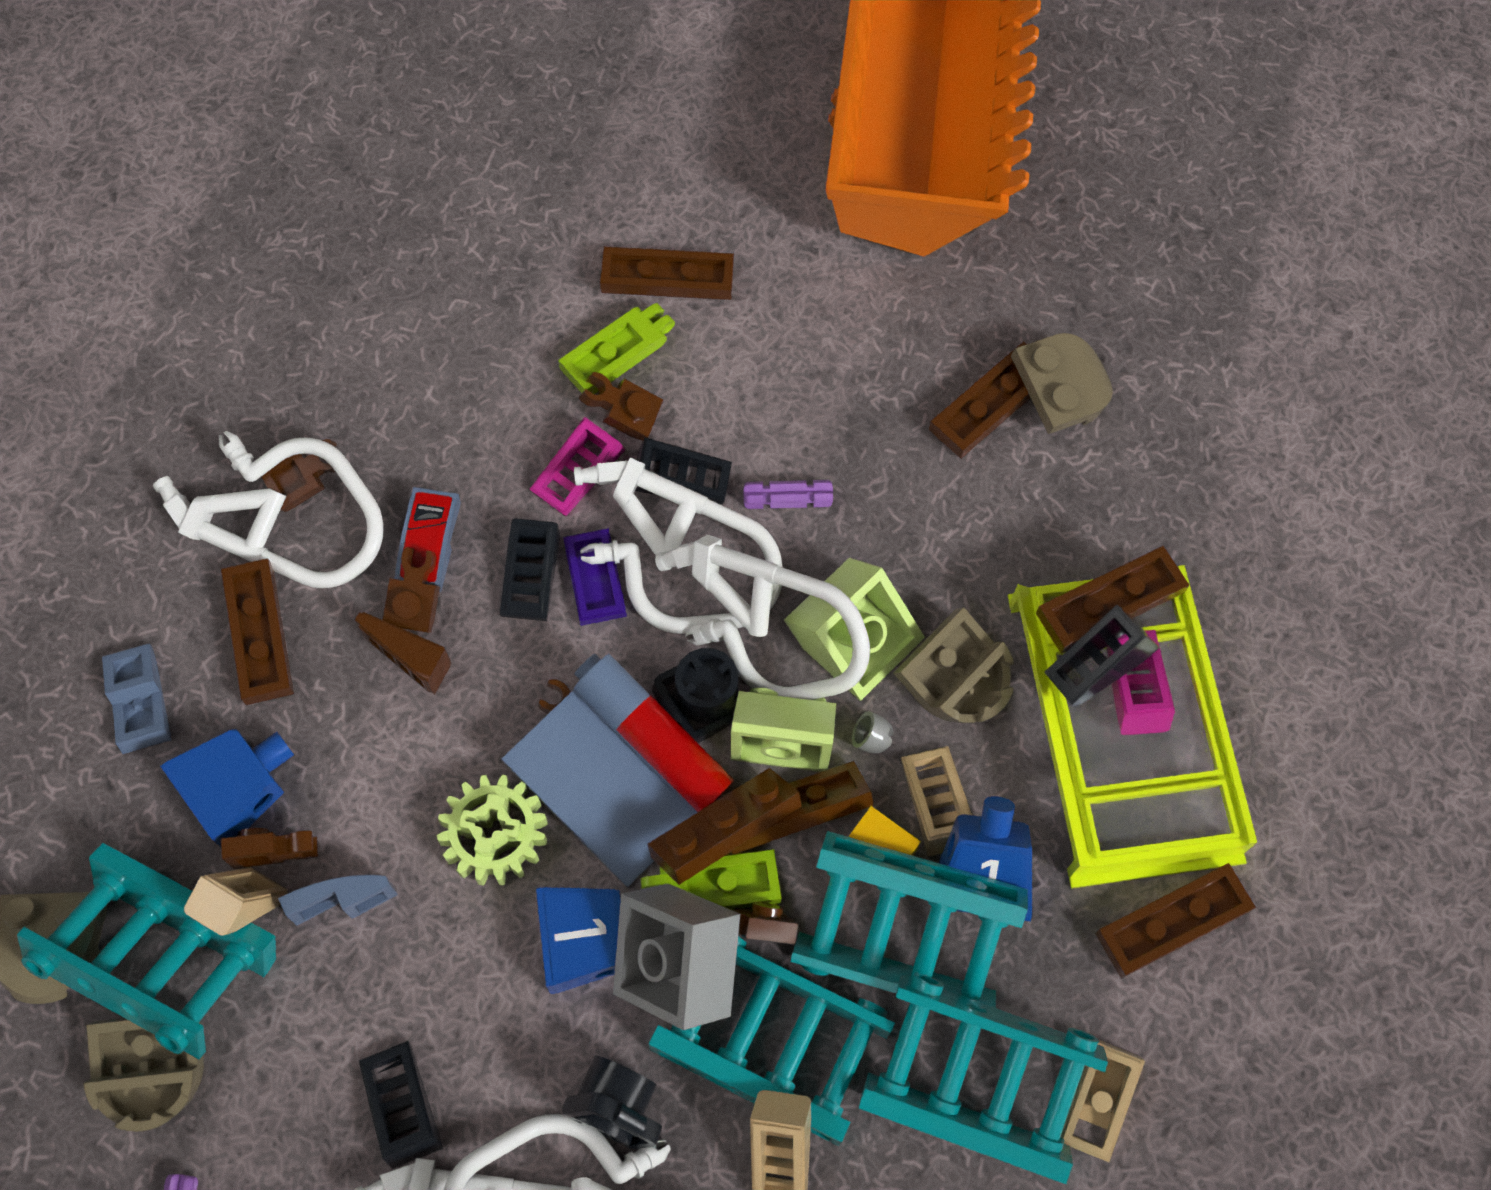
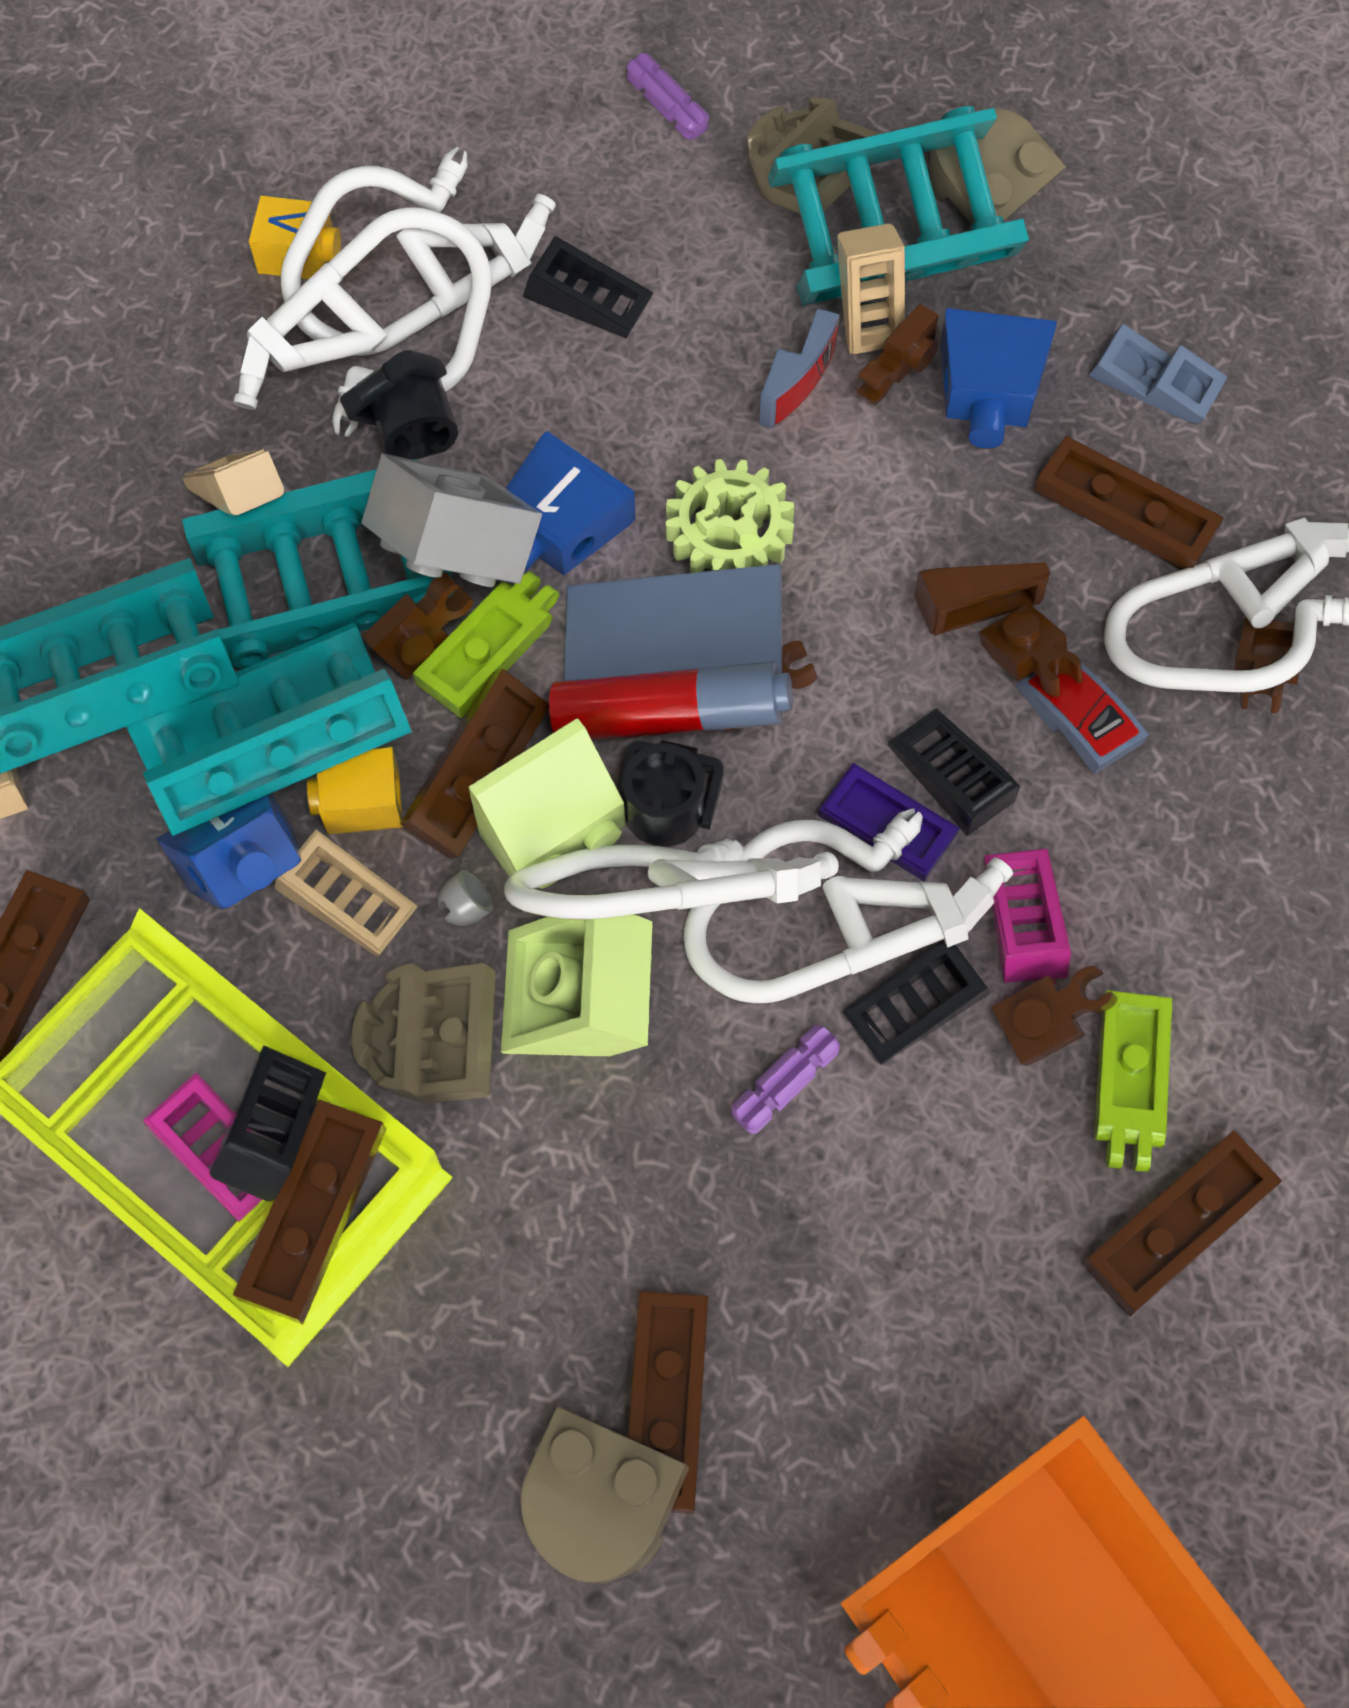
camera: 140 degrees right, 0 degrees up
reddish brown plate [647,767,802,885] -> none

